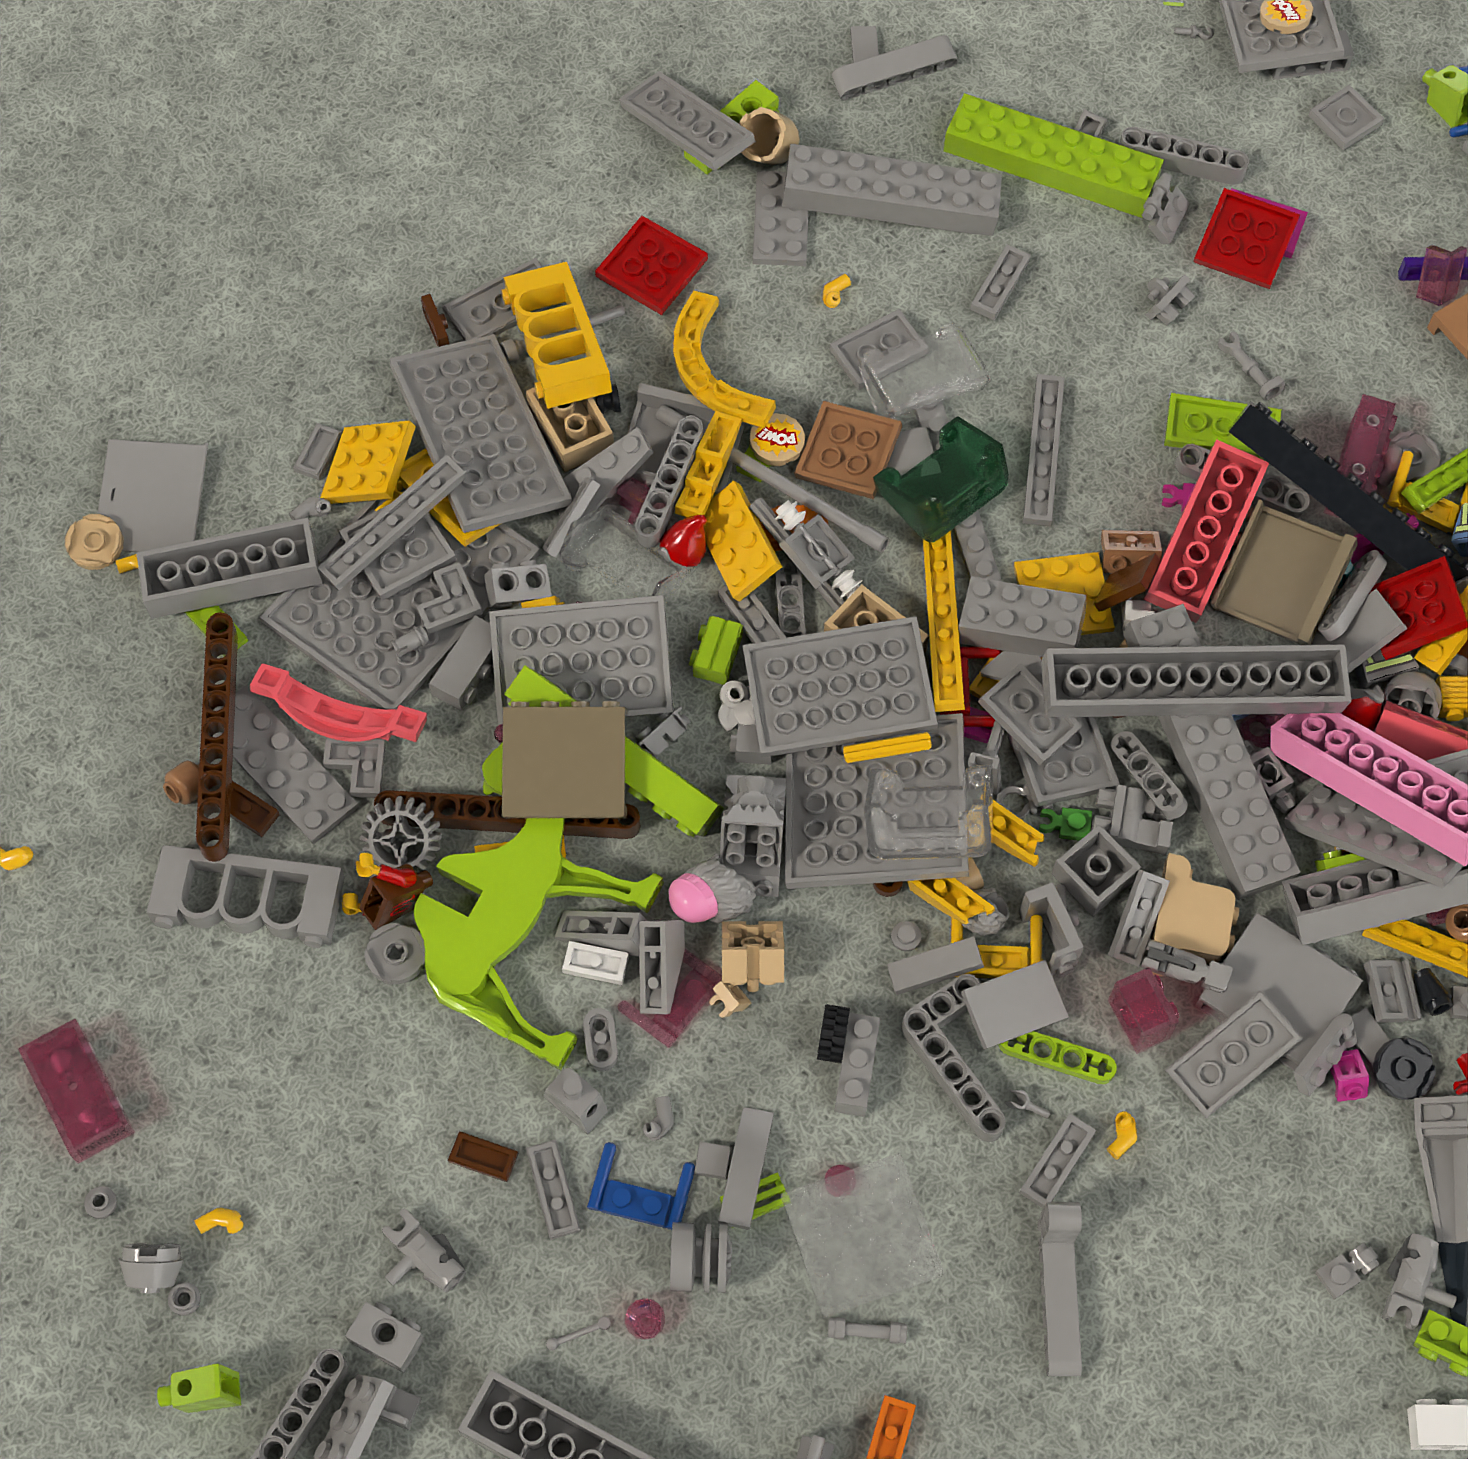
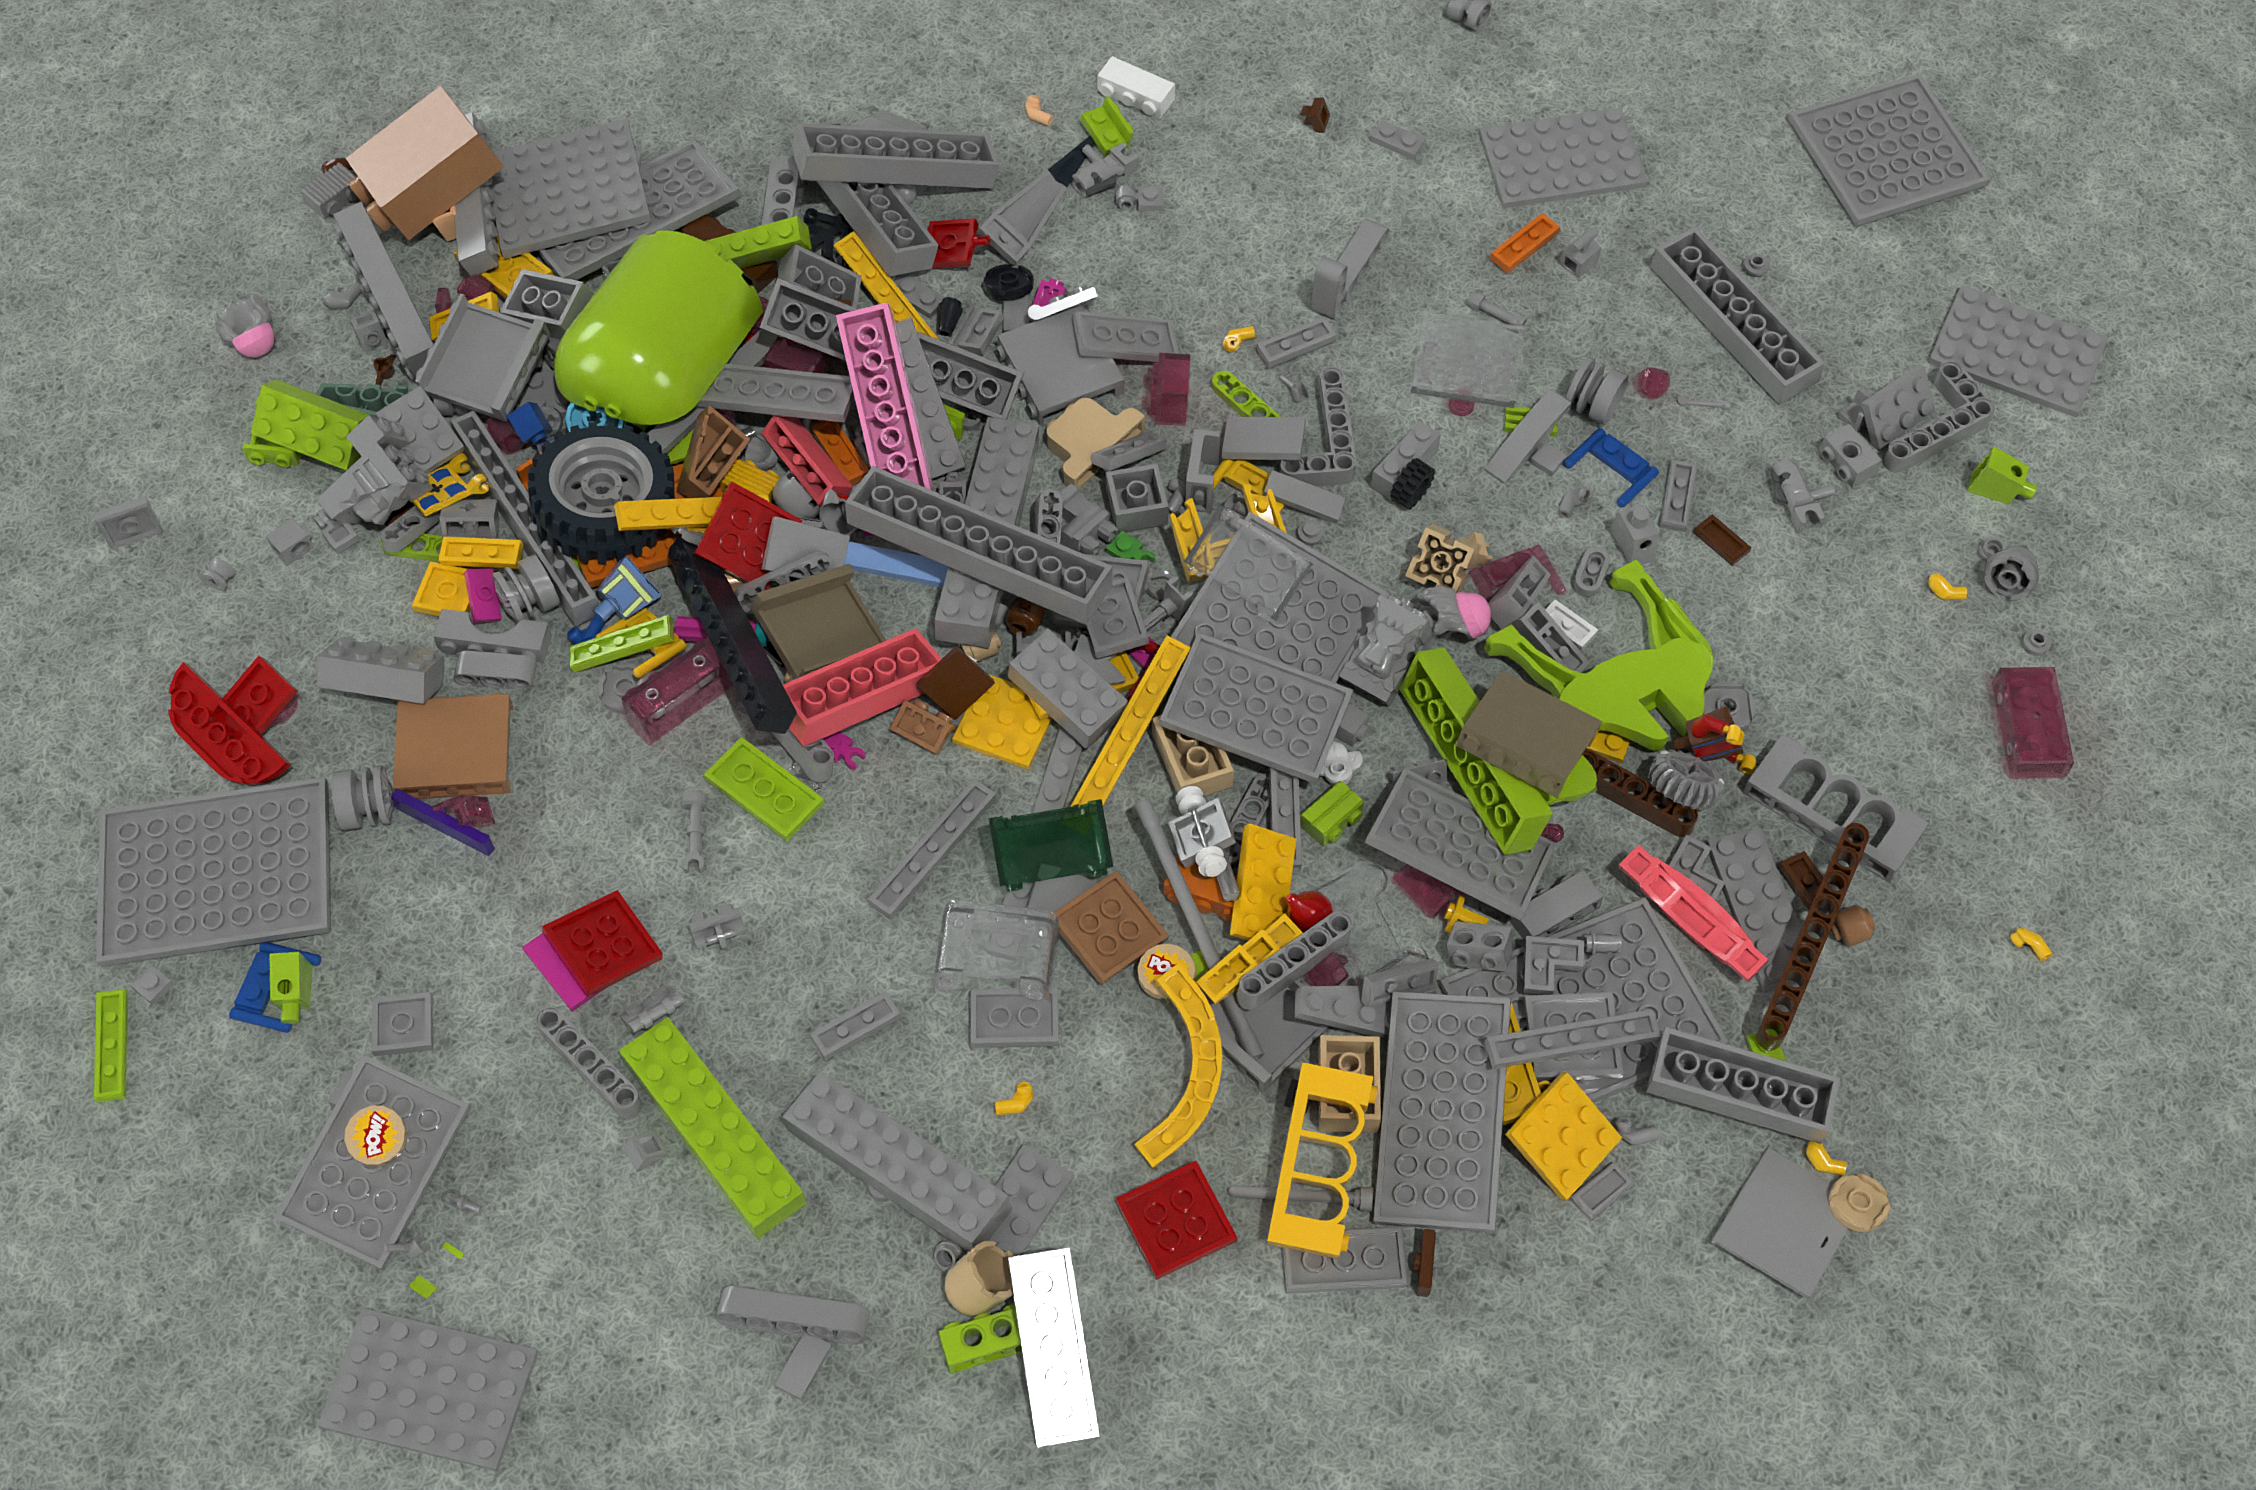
camera: 150 degrees left, 5 degrees down
yellow axle [843,732,932,763] -> none
light grey piece [1141,939,1233,994] -> none

